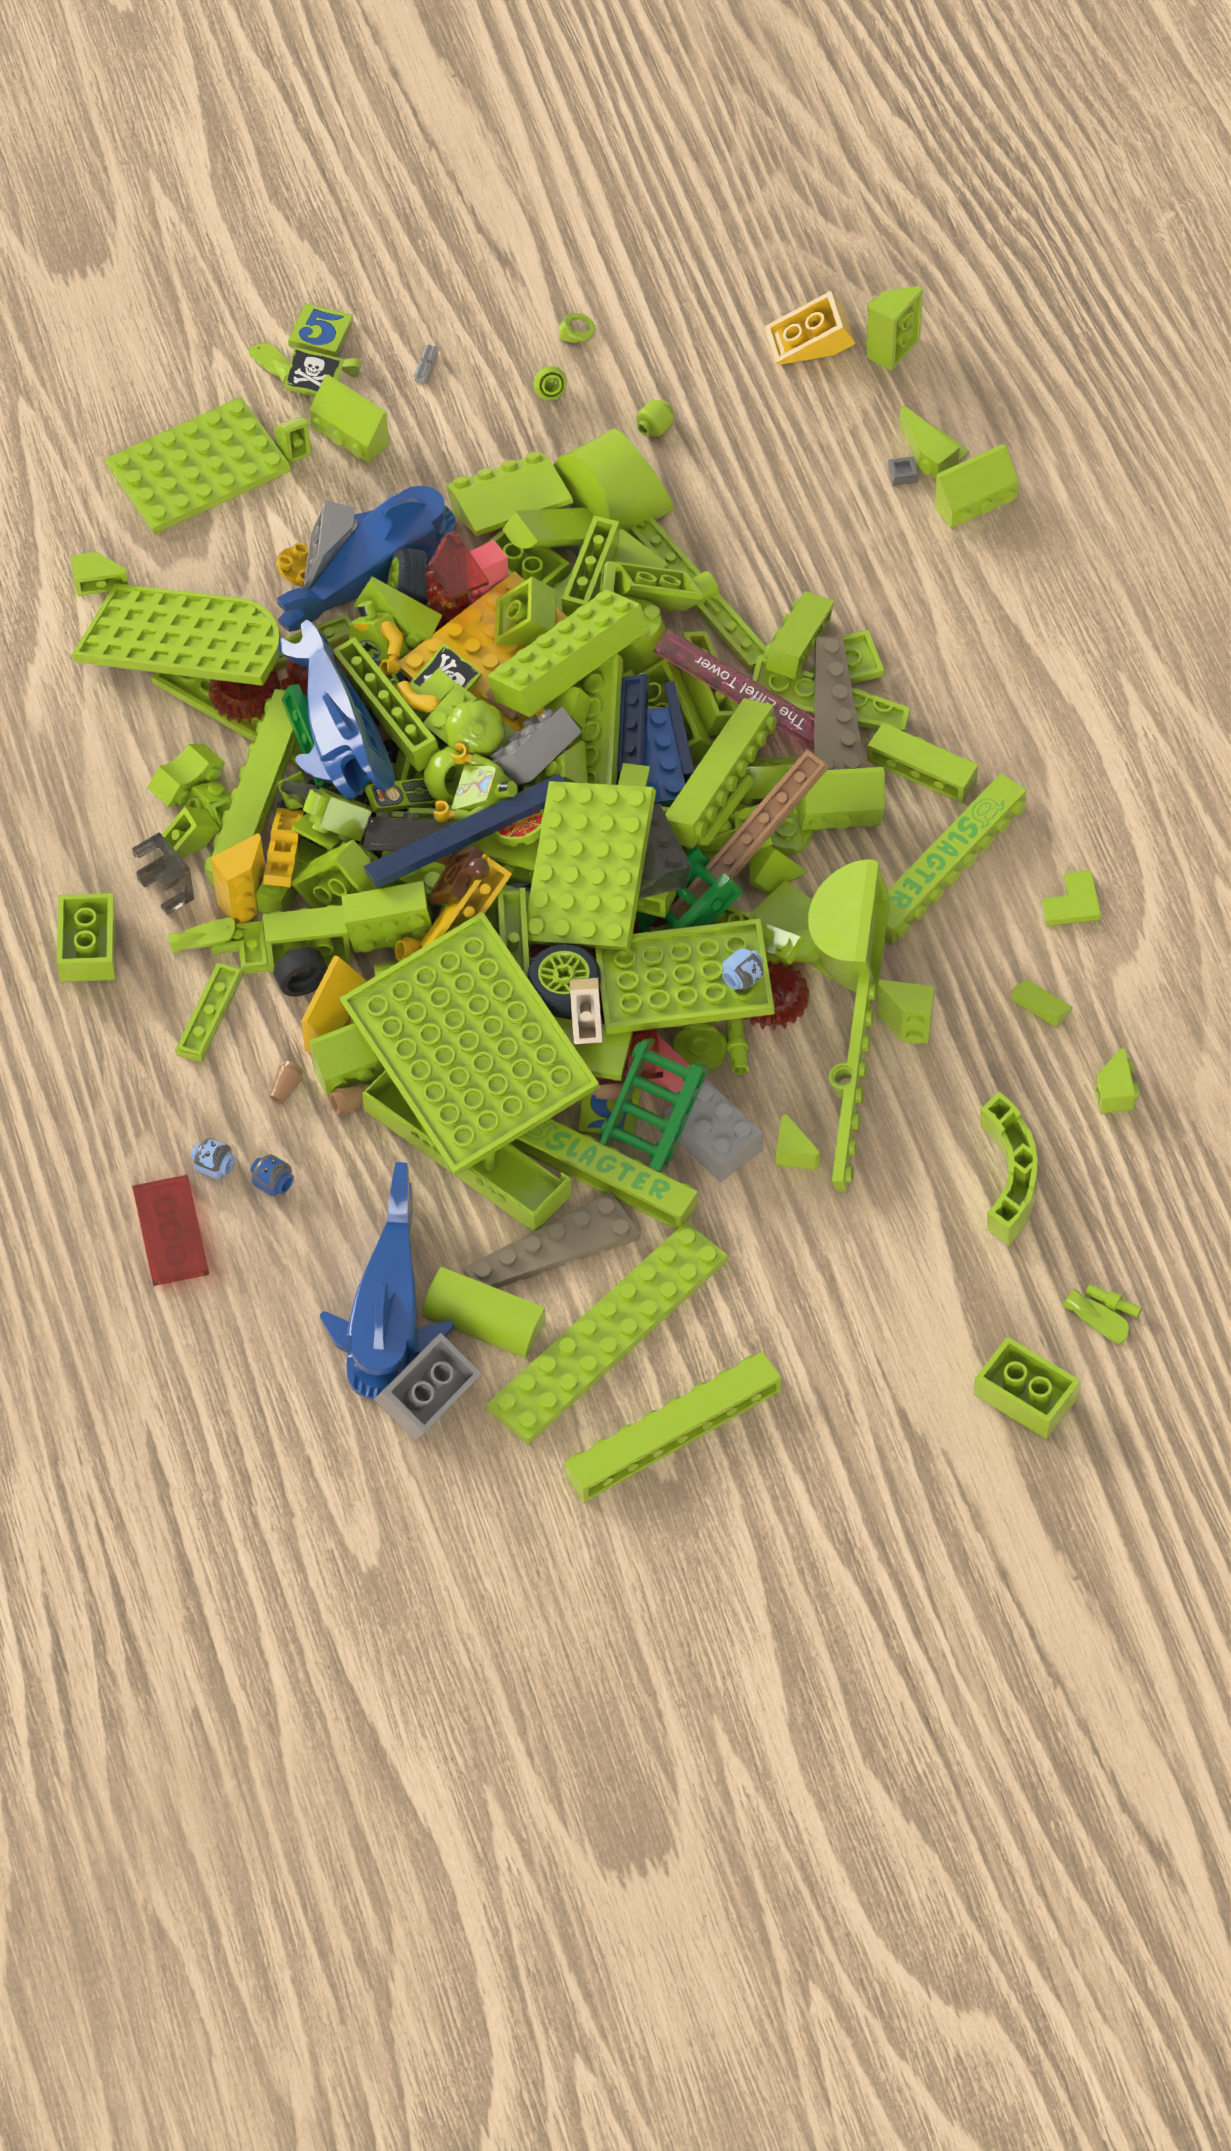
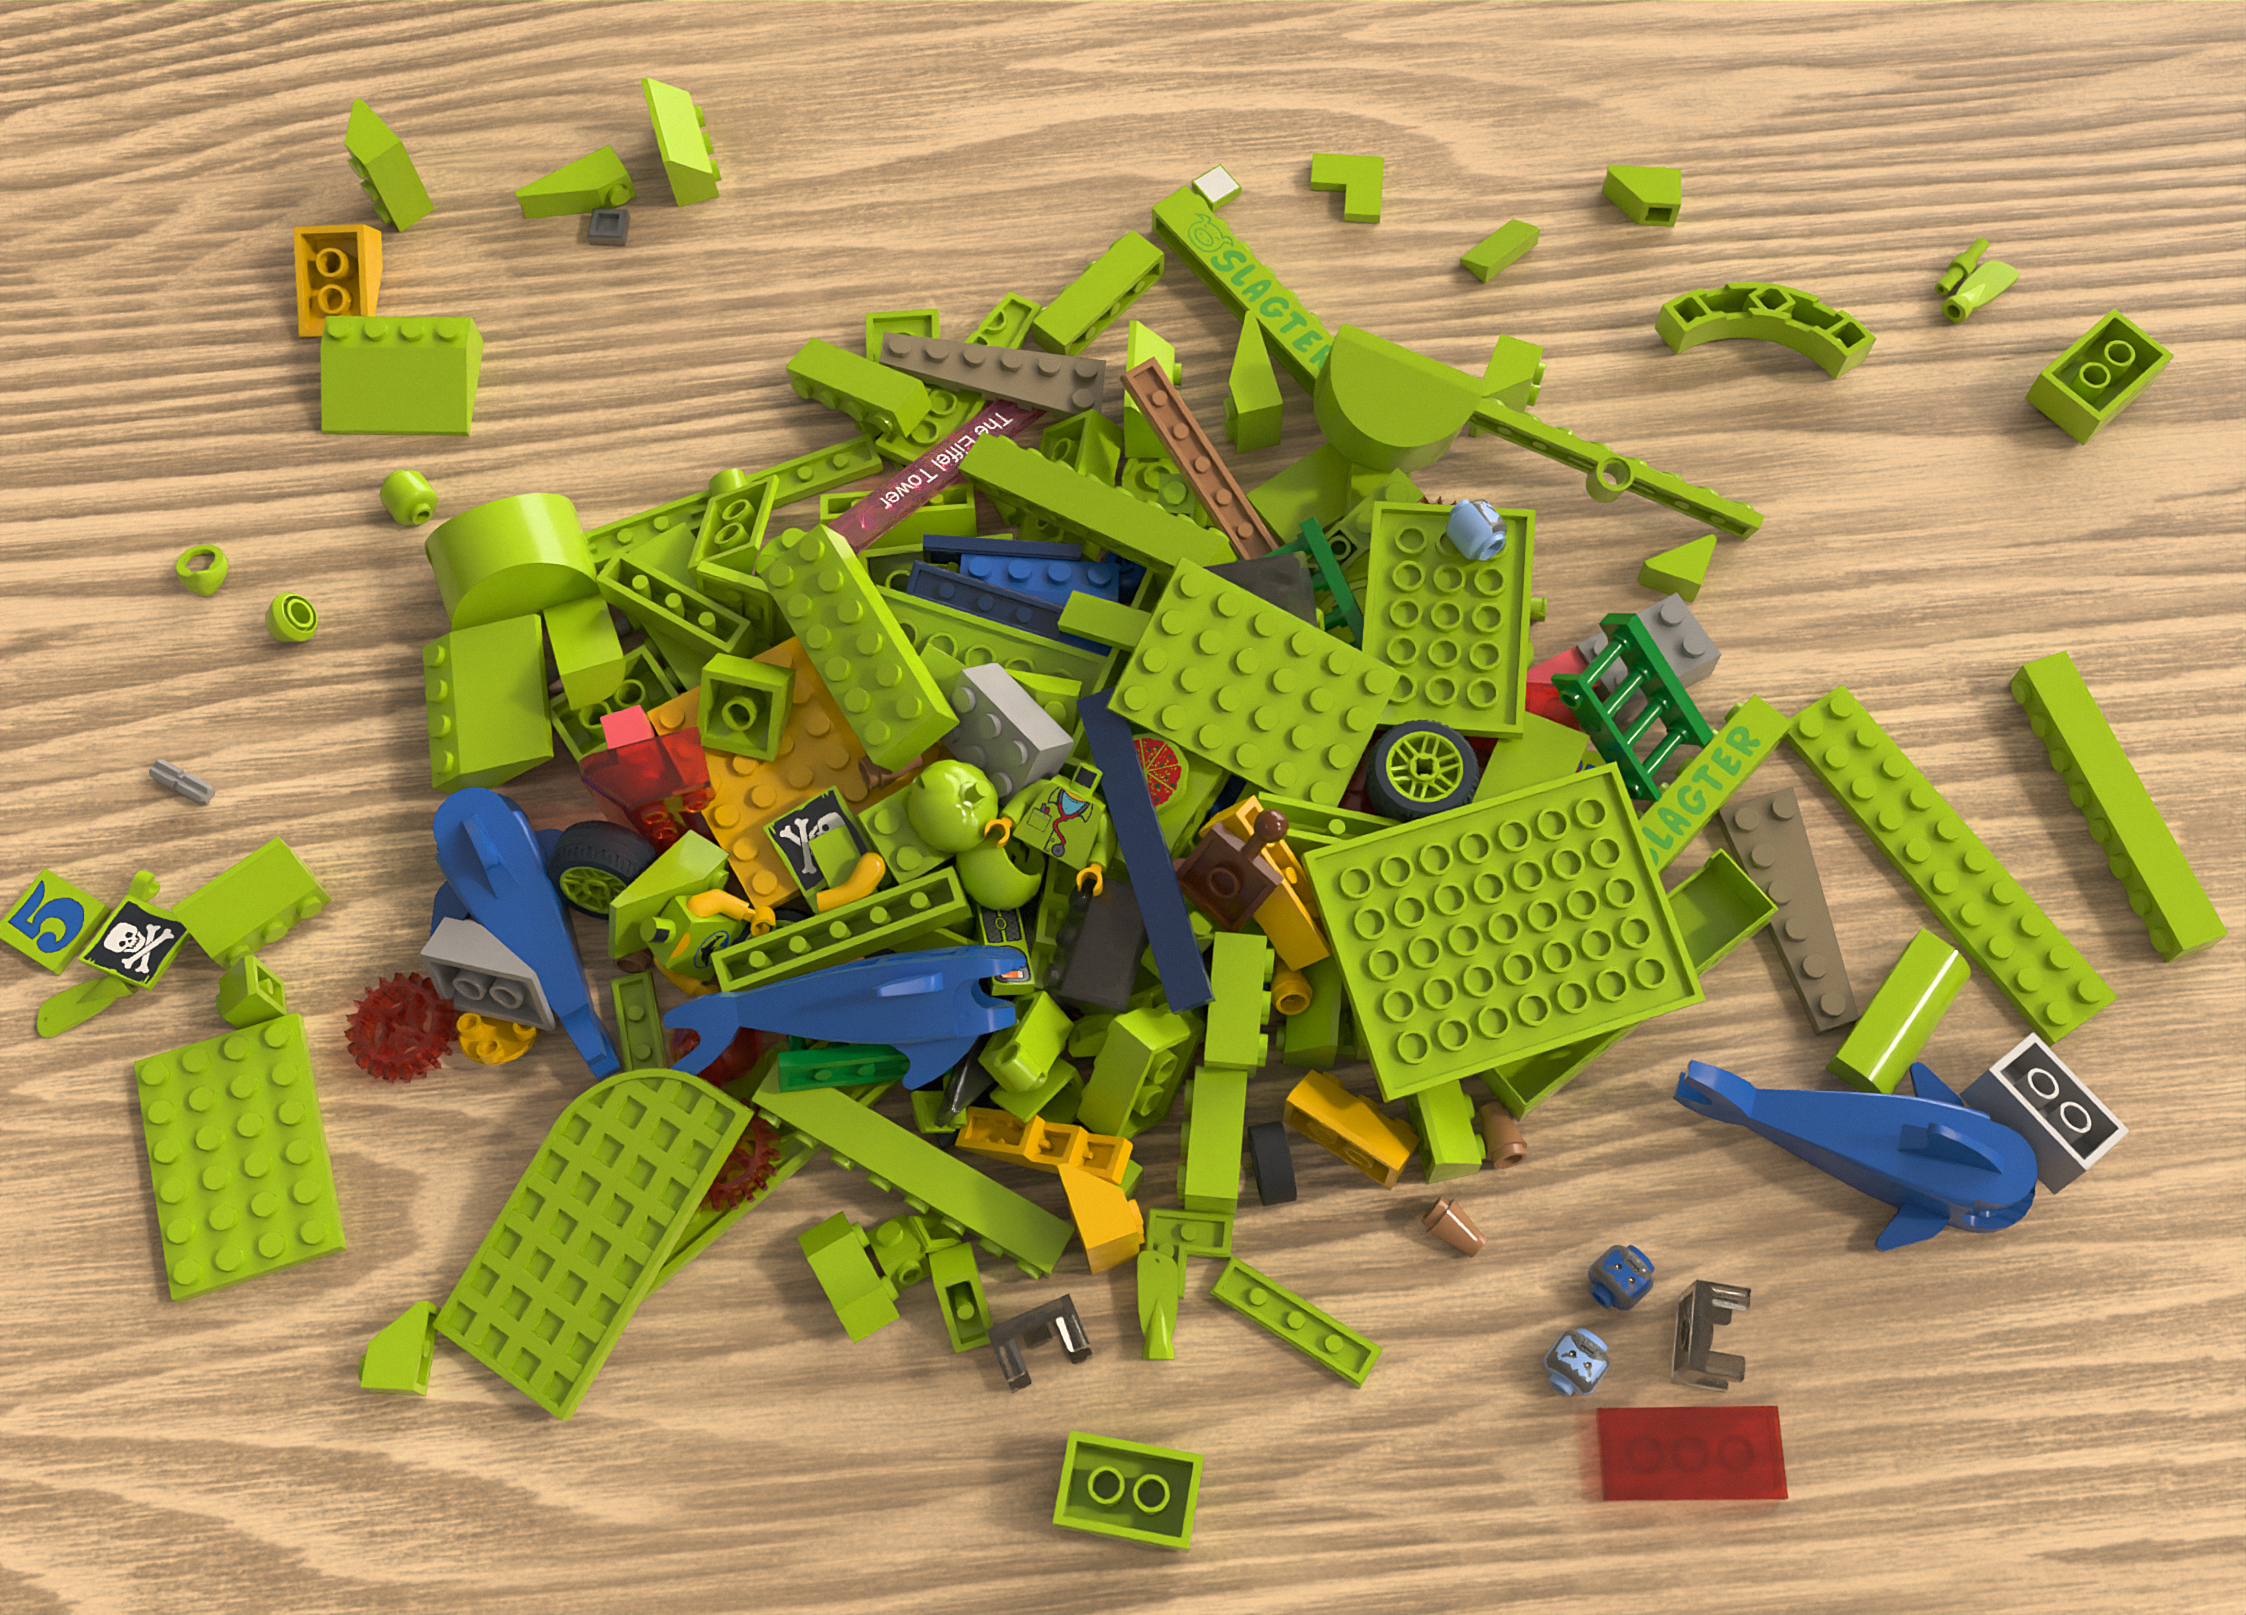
camera: 75 degrees left, 10 degrees up
tan brick [570,978,602,1044] -> none
none -> lime slope [320,316,484,436]
none -> clear red gear [344,972,459,1084]
none -> white tile [1192,164,1242,212]
none -> lime slope [1223,310,1283,454]
none -> clear smoke panel [1671,1279,1751,1392]

